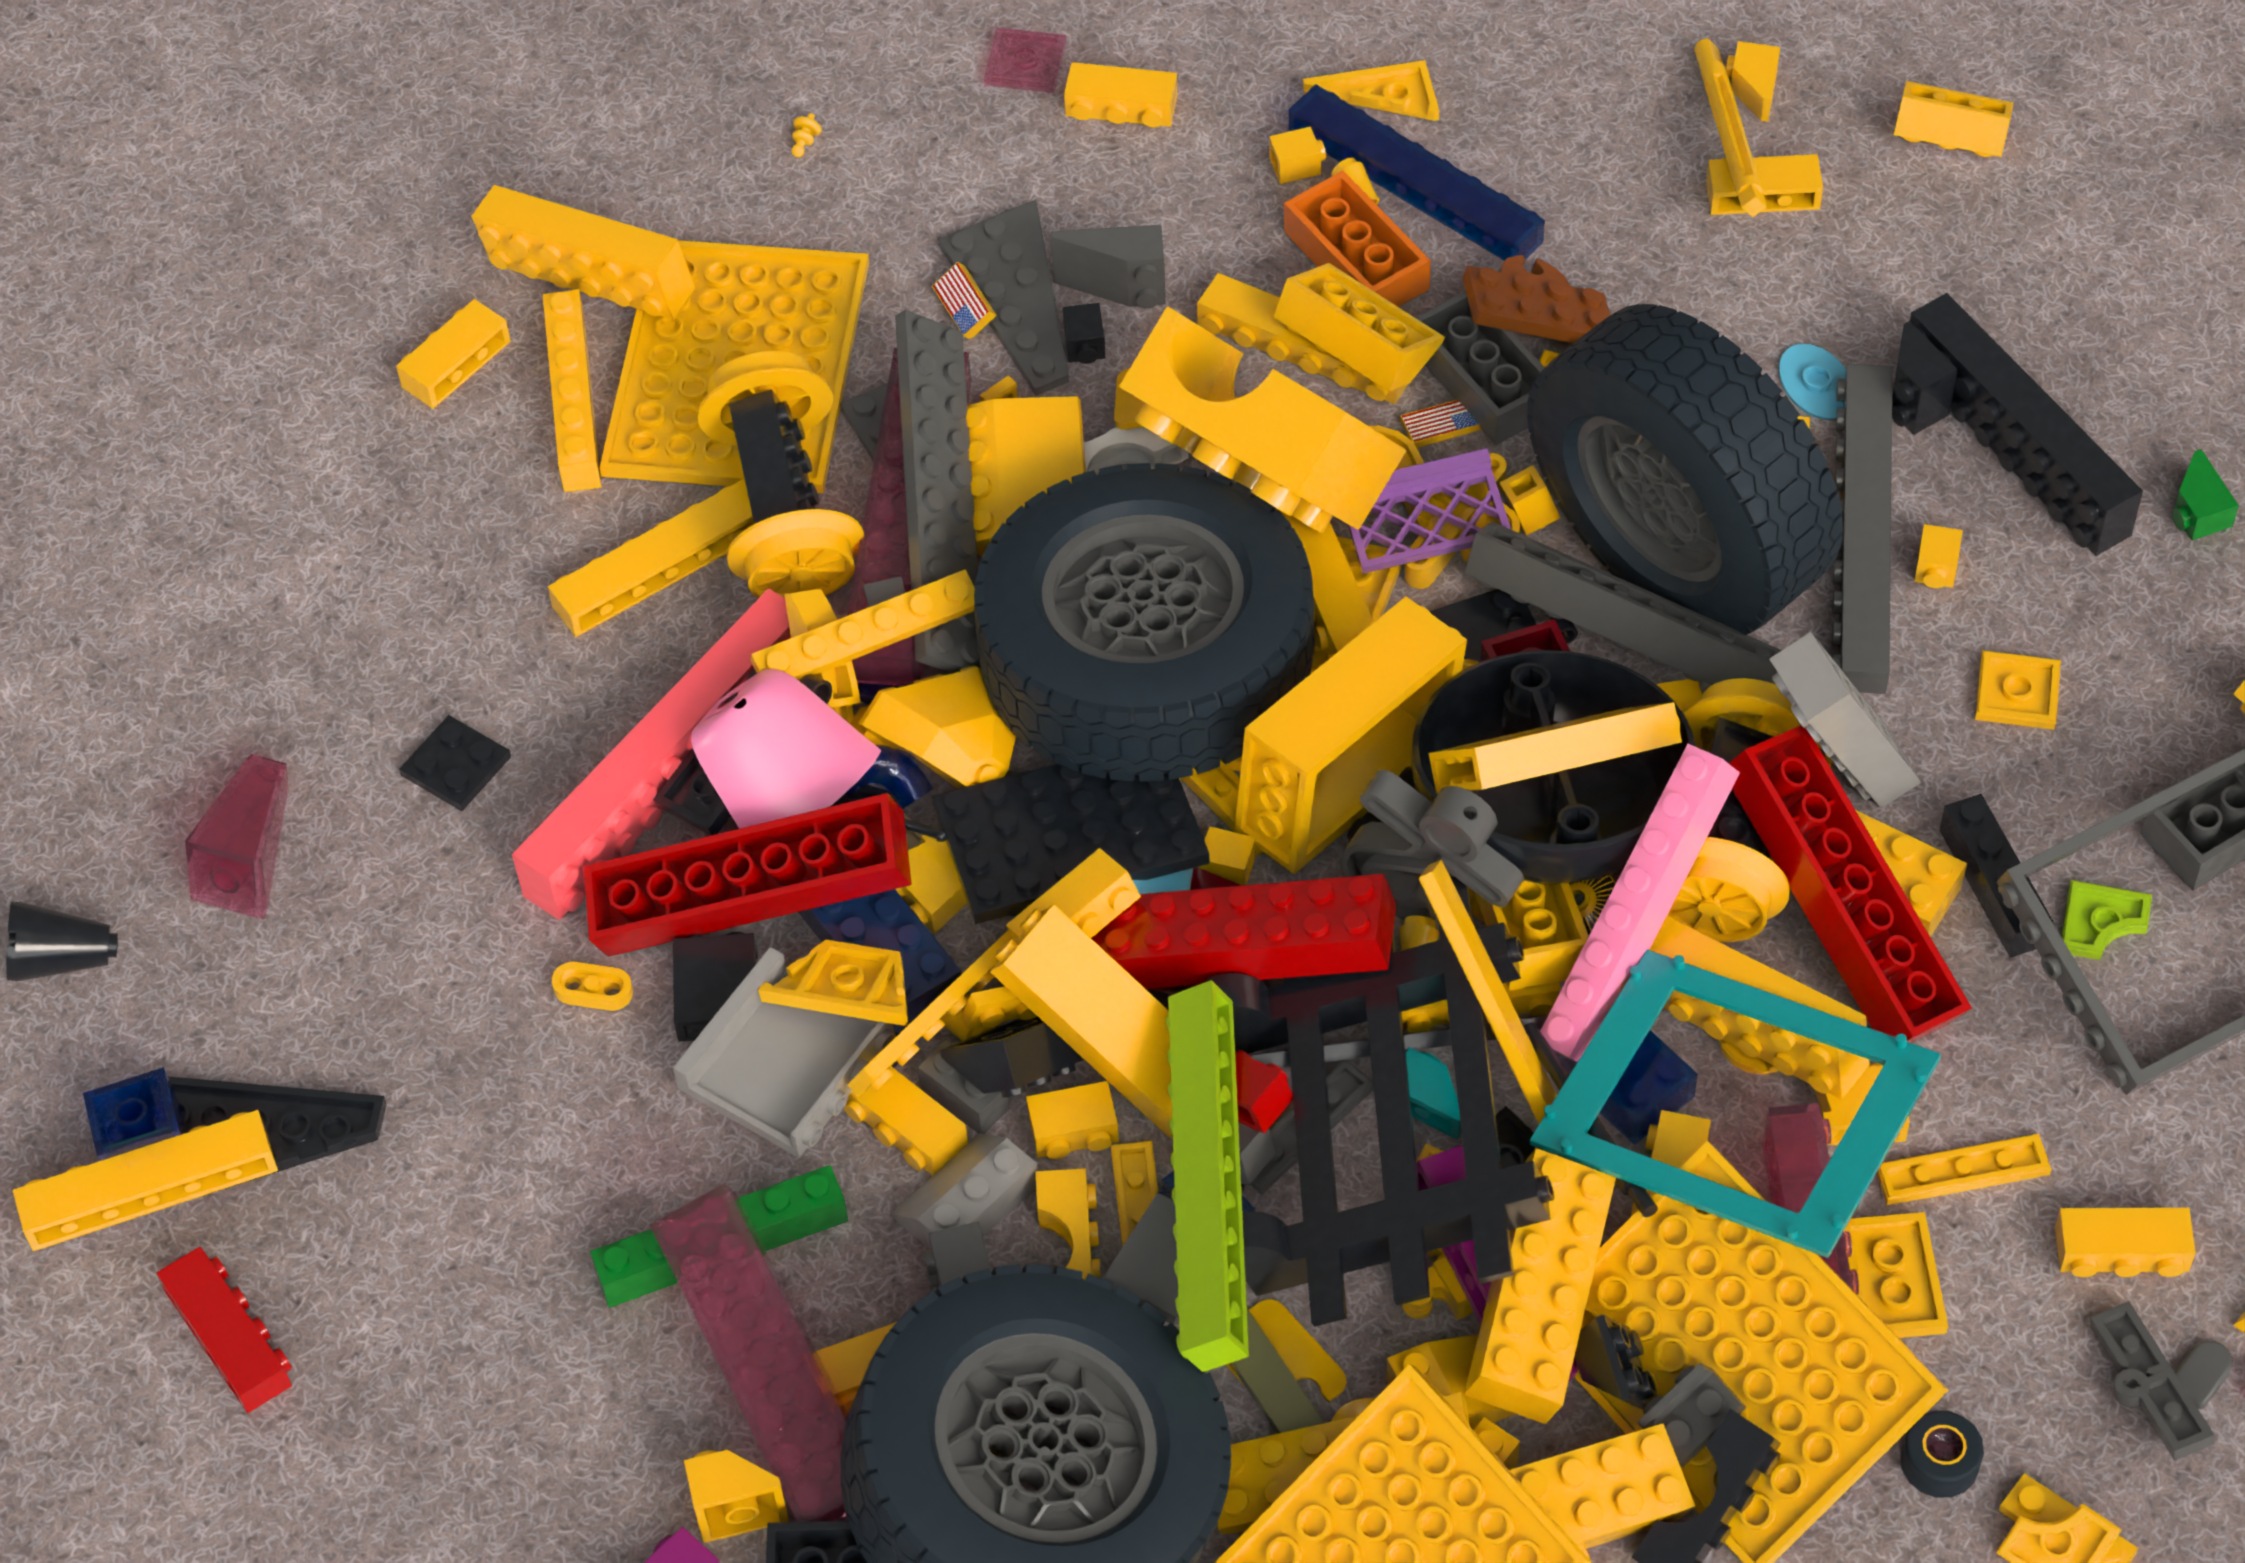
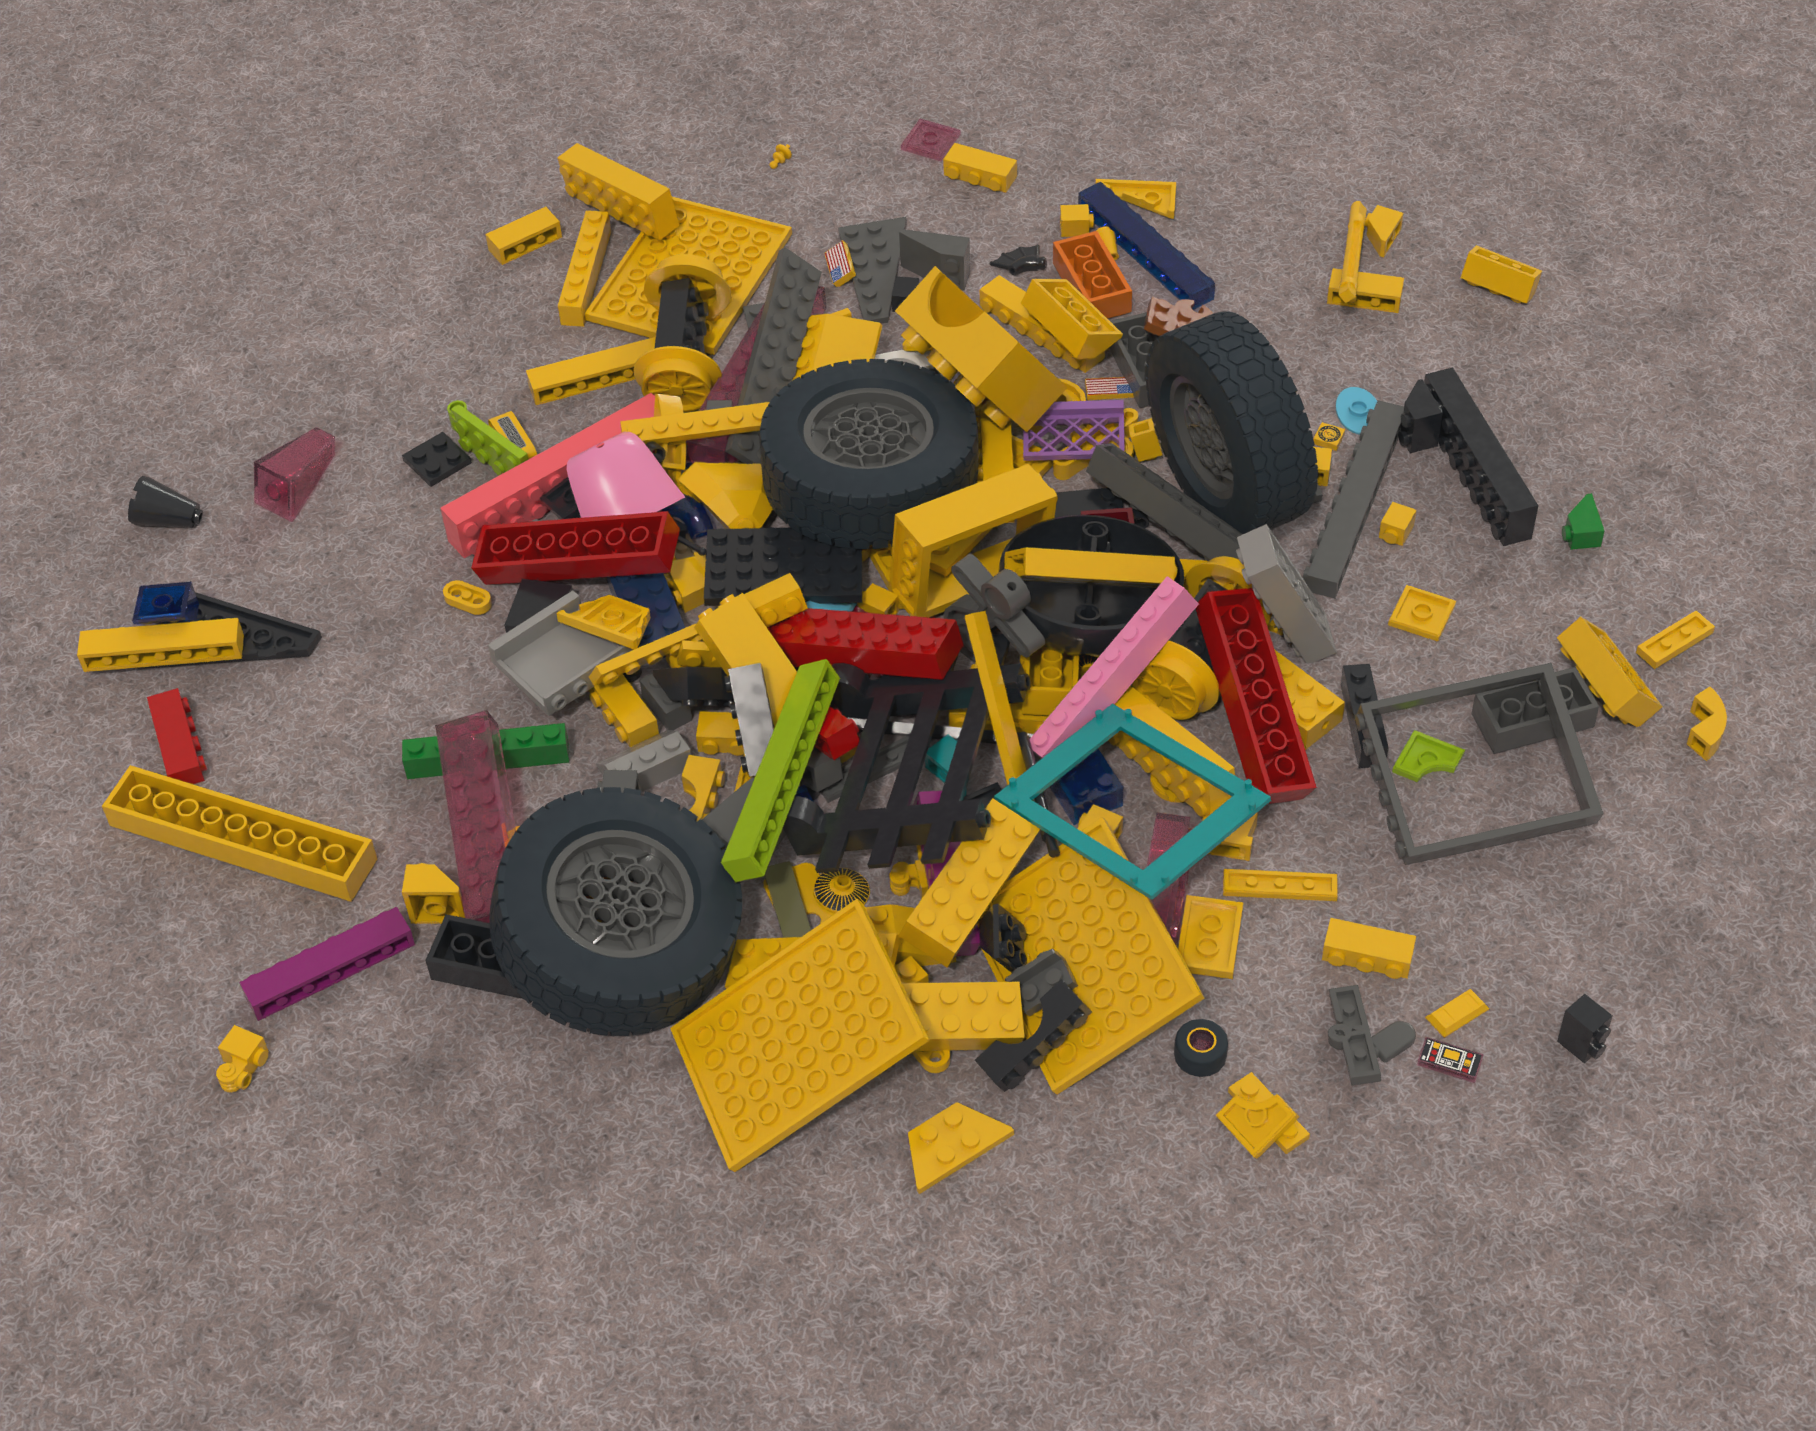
camera: 15 degrees right, 5 degrees down
none -> yellow brick [102,765,377,902]
none -> lime hinge [447,400,529,475]
none -> beam [488,411,537,459]
none -> brick [725,663,774,778]
none -> dish [814,868,870,913]
none -> black arm [989,244,1047,276]

